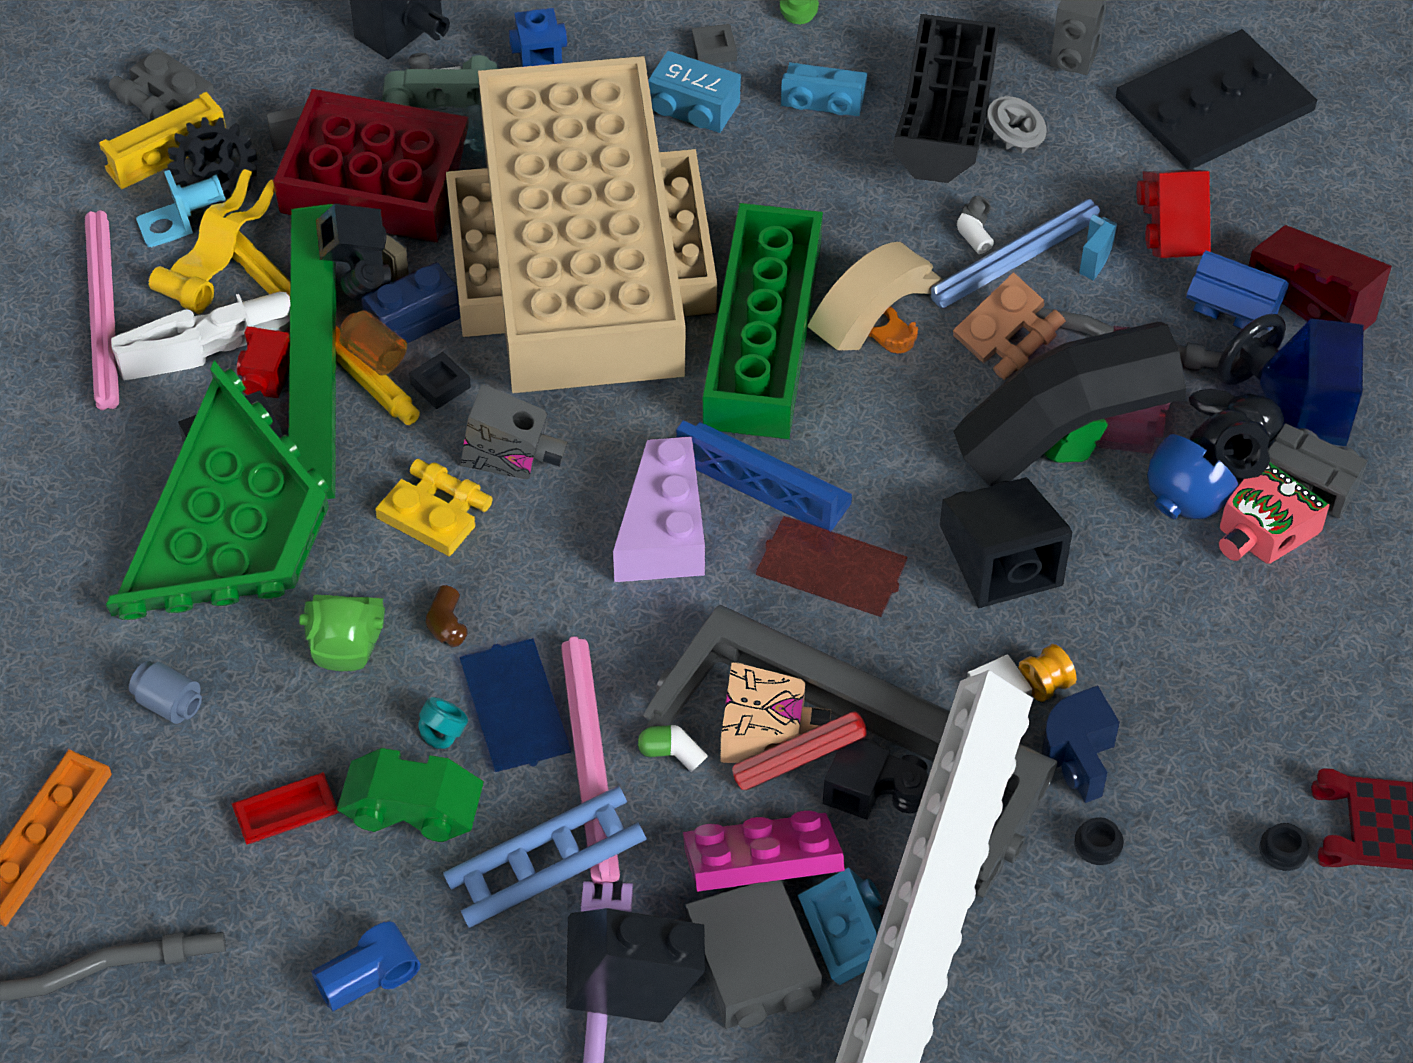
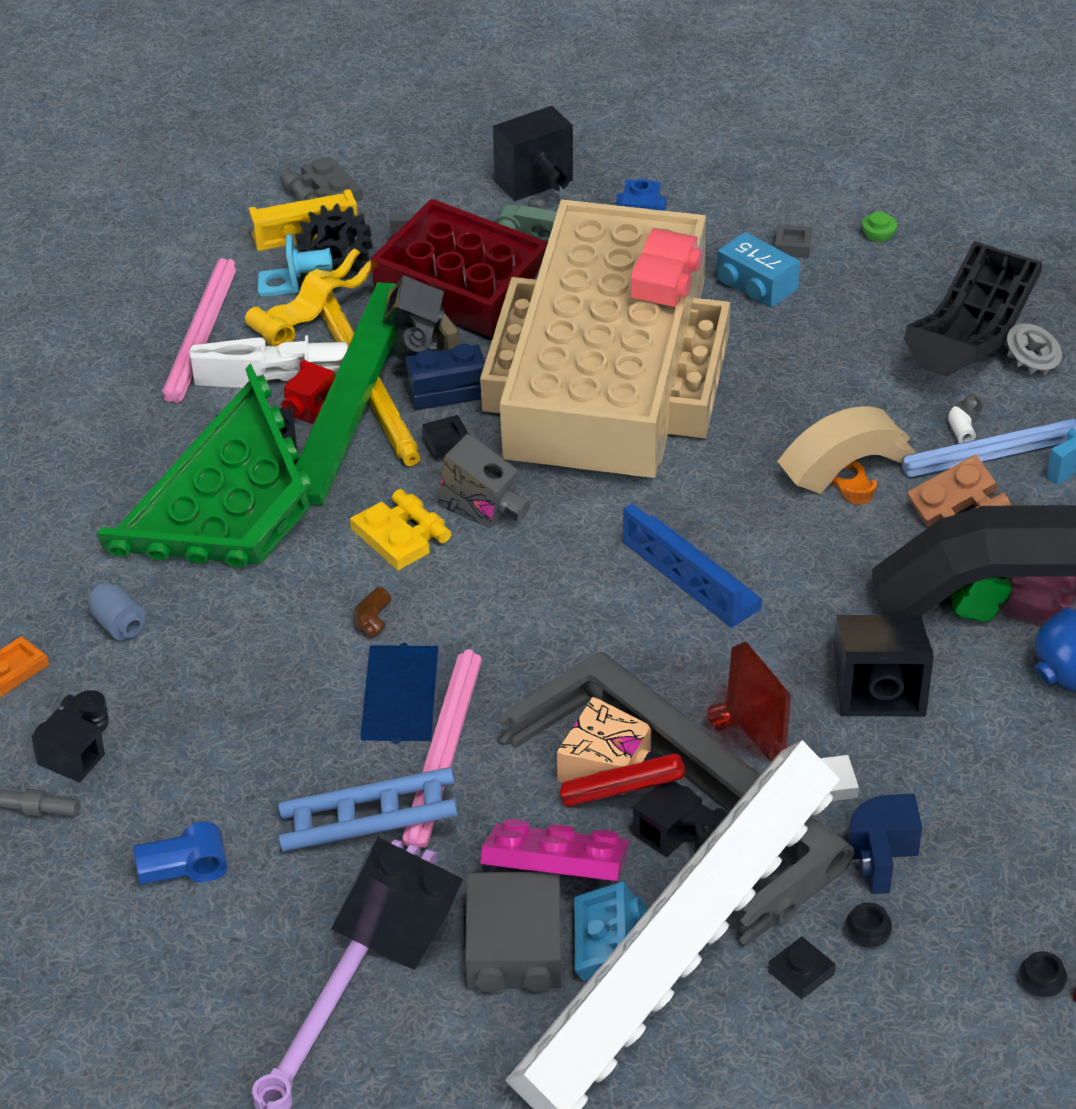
camera: 20 degrees right, 10 degrees down
red tile [231,772,339,845] -> none
bright green helmet [299,595,385,672] -> none
green brick [337,748,484,842] -> none
clear orange brick [339,310,407,375] -> none
teal tile [418,697,469,749] -> none
lavender wedge [613,437,705,582] -> none
arm [638,725,708,772] -> none
green brick [703,203,823,439] -> none
clear red piece [756,516,908,617] -> none
dark azure bracket [781,62,867,116] -> none
light orange wheel [1018,644,1077,702] -> none
none -> black brick [31,690,109,783]
none -> coral brick [631,228,703,307]
none -> clear red tile [707,641,791,762]
none -> black plate [768,936,836,1000]

